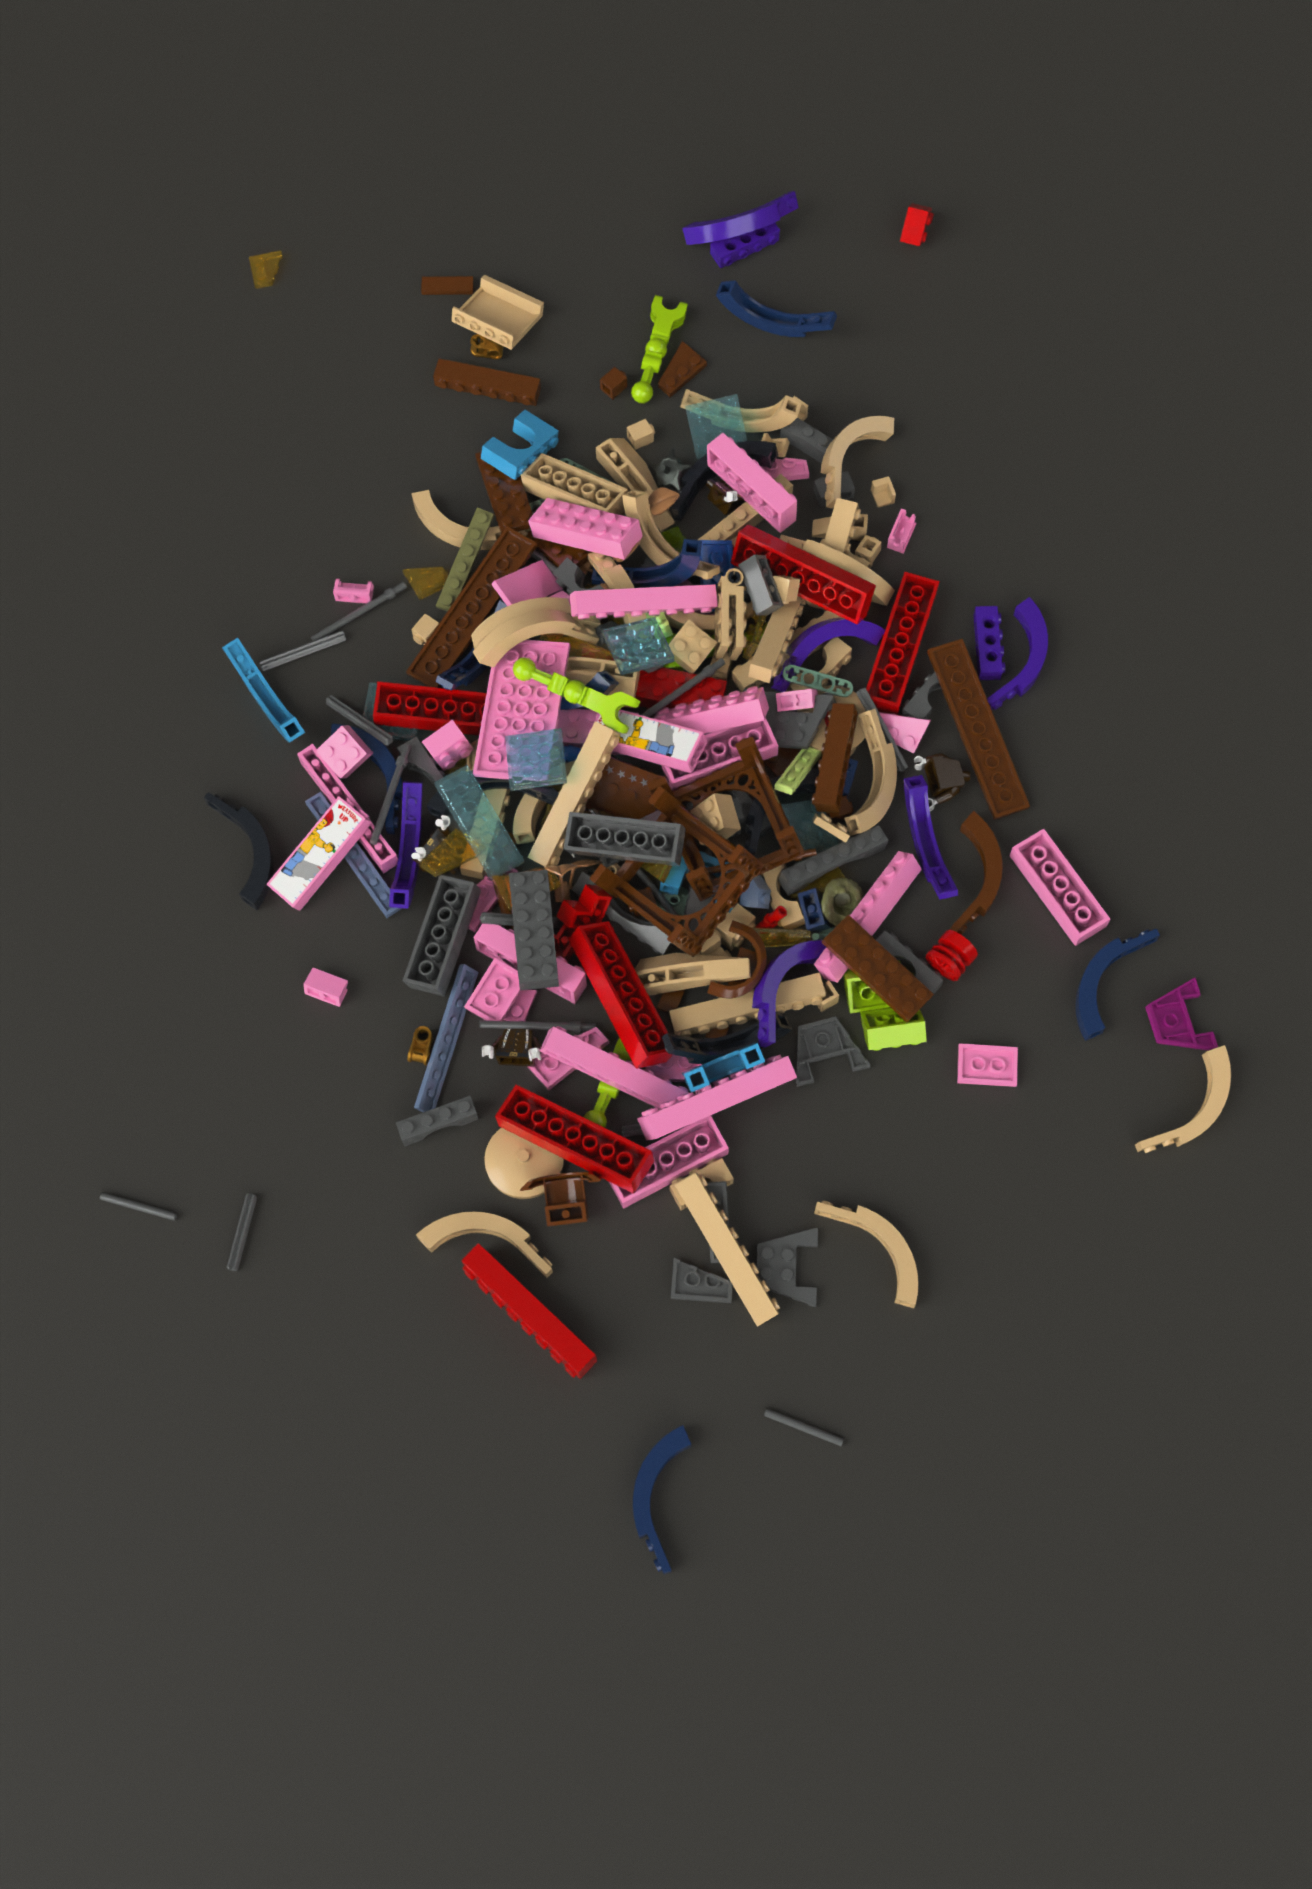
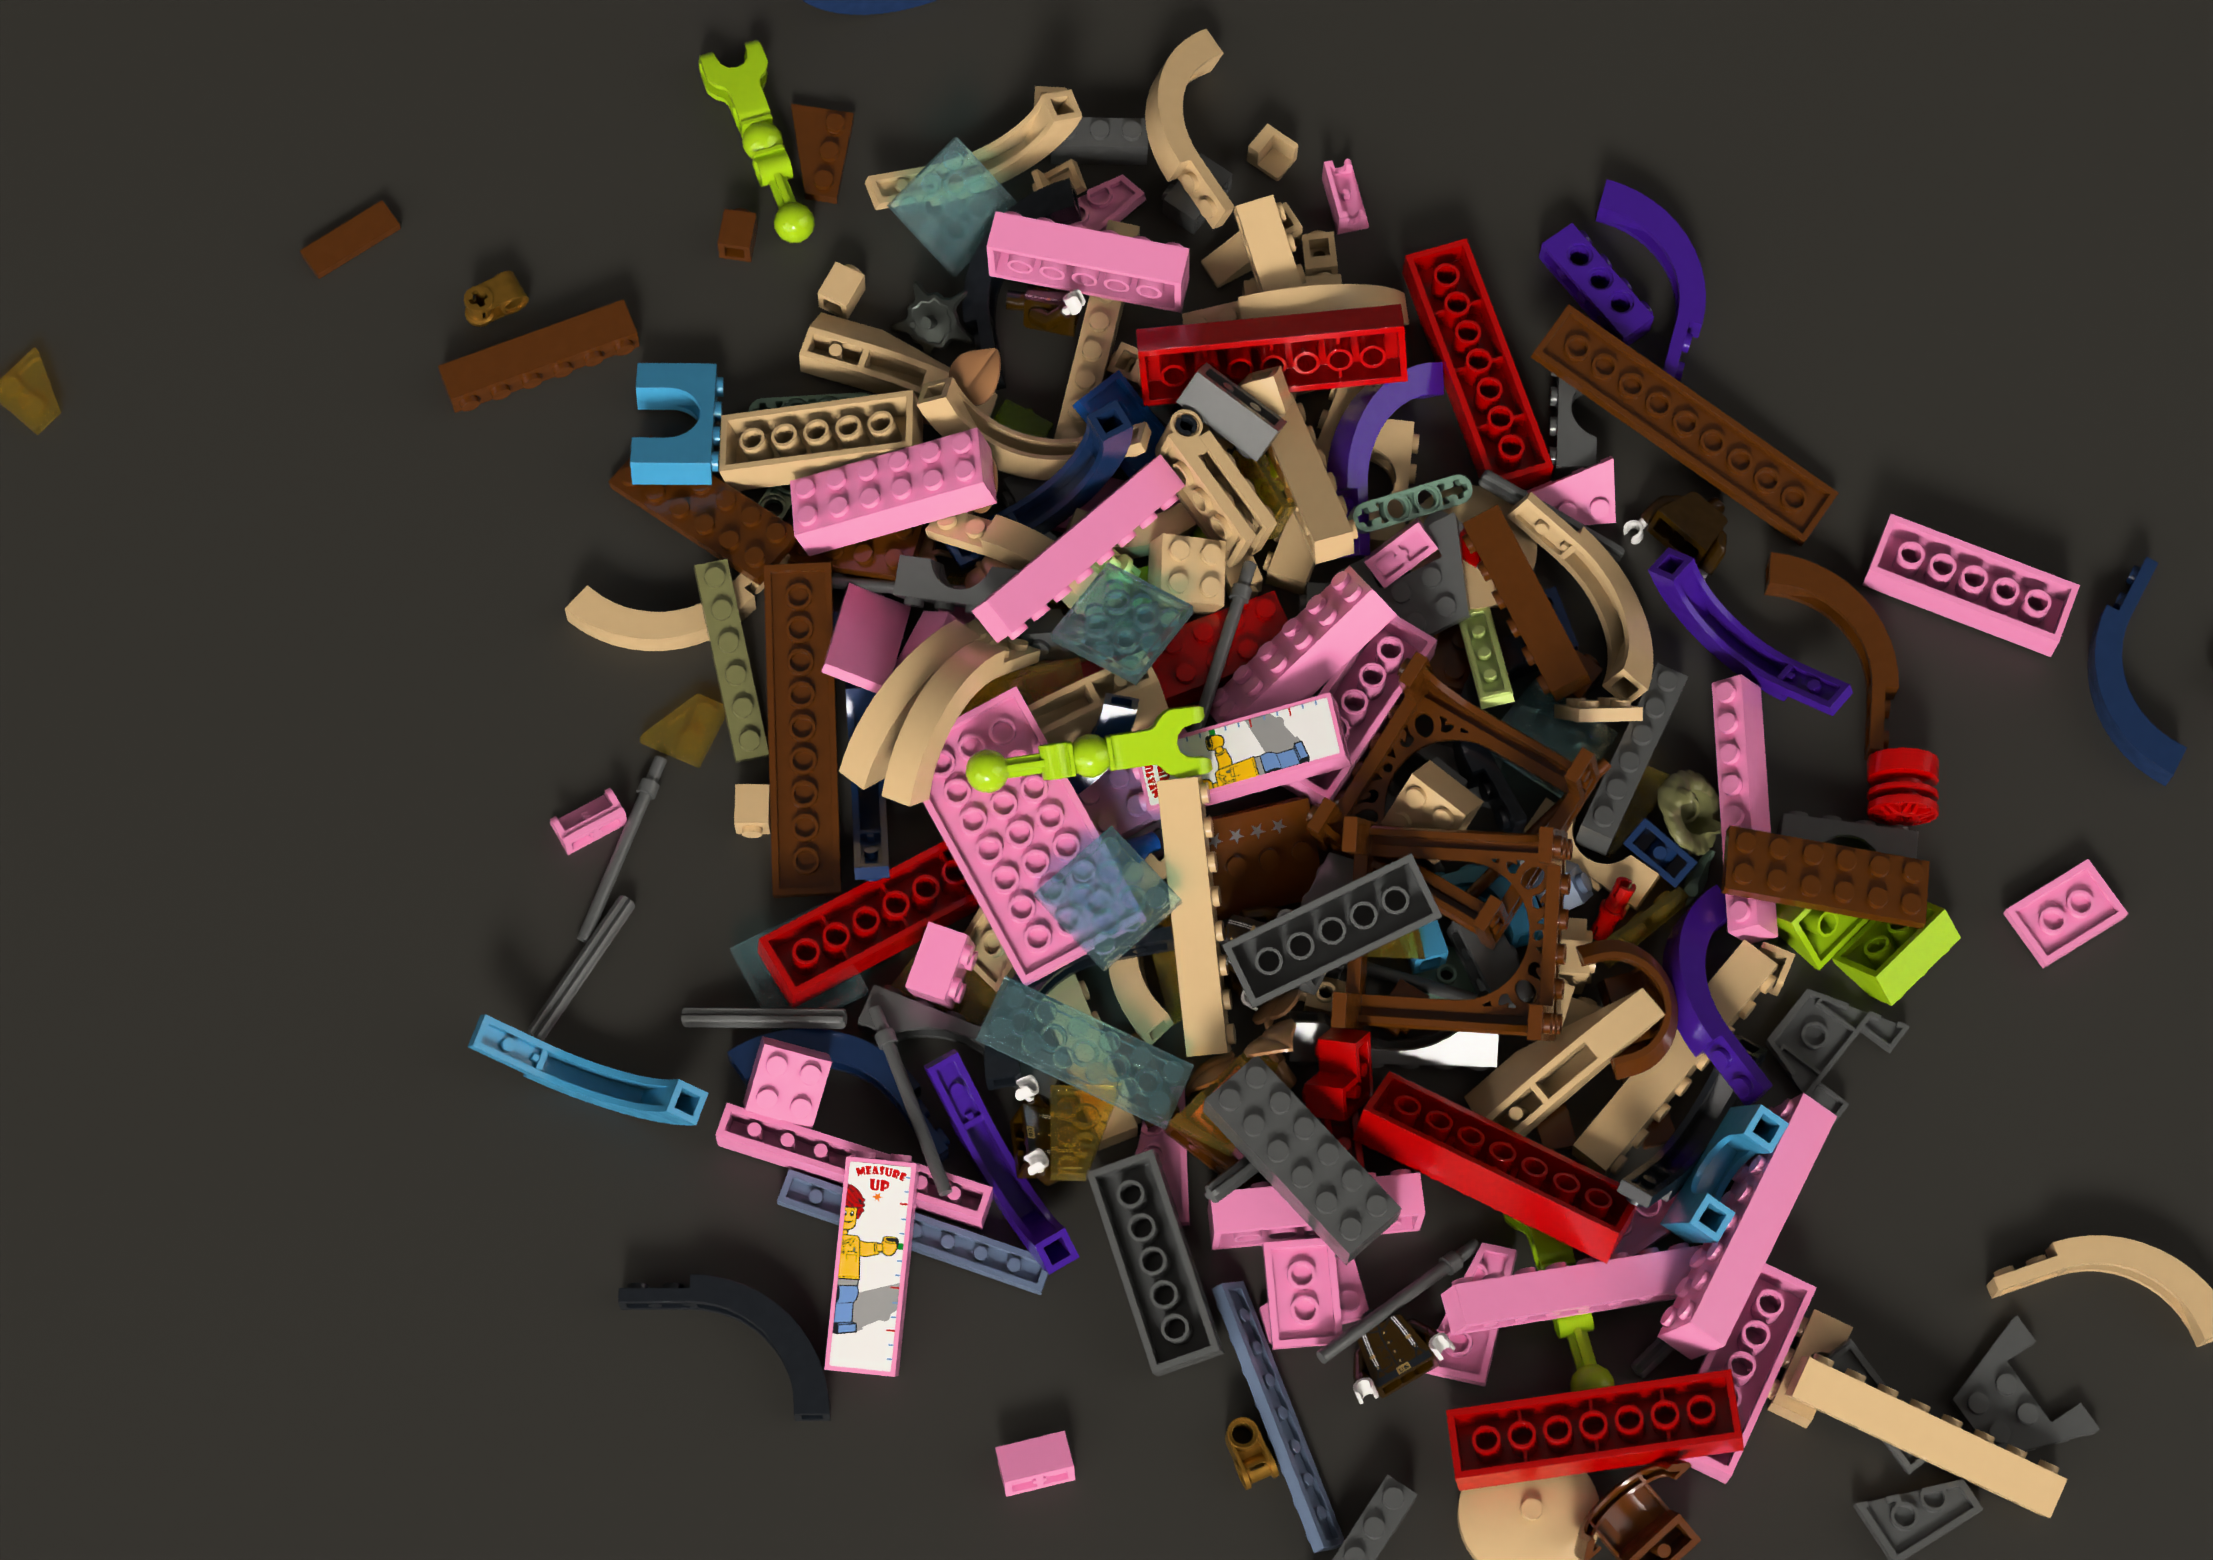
camera: 40 degrees left, 0 degrees up
tan panel [452,275,544,350] -> none

